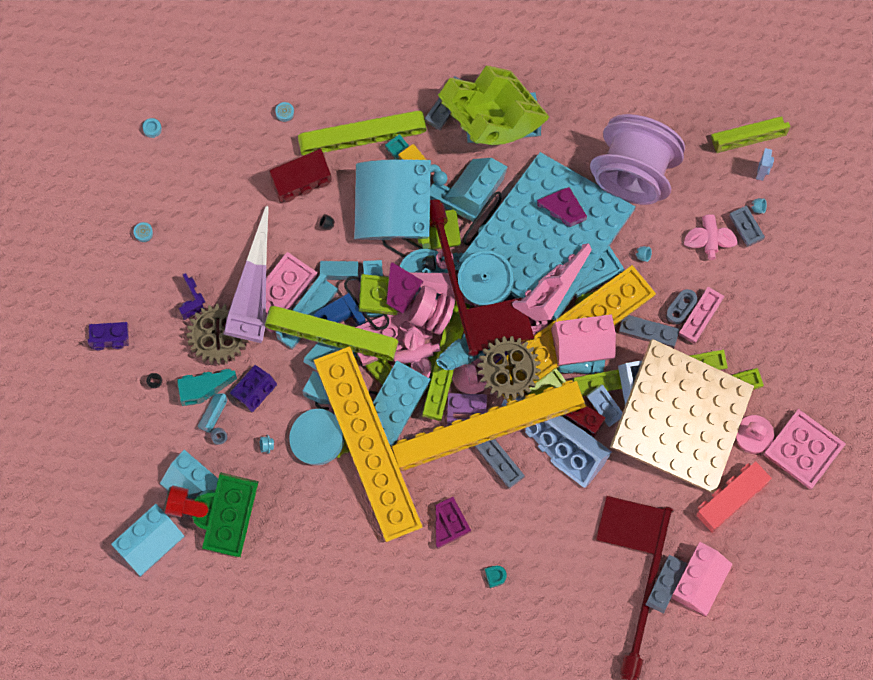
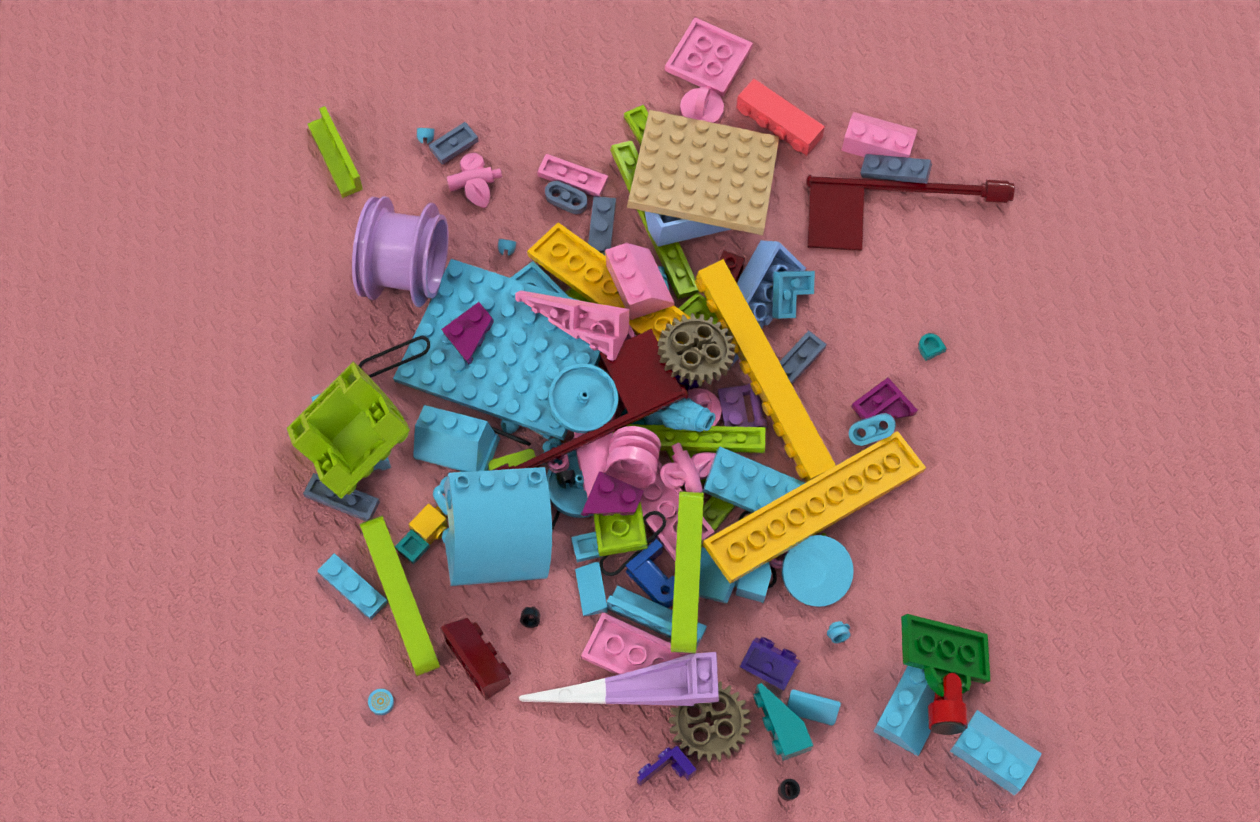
camera: 100 degrees left, 5 degrees down
sand blue hinge [211,427,227,445] -> none
light blue plate [586,384,623,427] -> none
light blue plate [756,148,774,181] -> none
none -> medium azure plate [317,553,388,620]
none -> black piece [358,336,430,378]
none -> medium azure plate [772,271,815,319]
none -> medium azure plate [849,413,896,446]

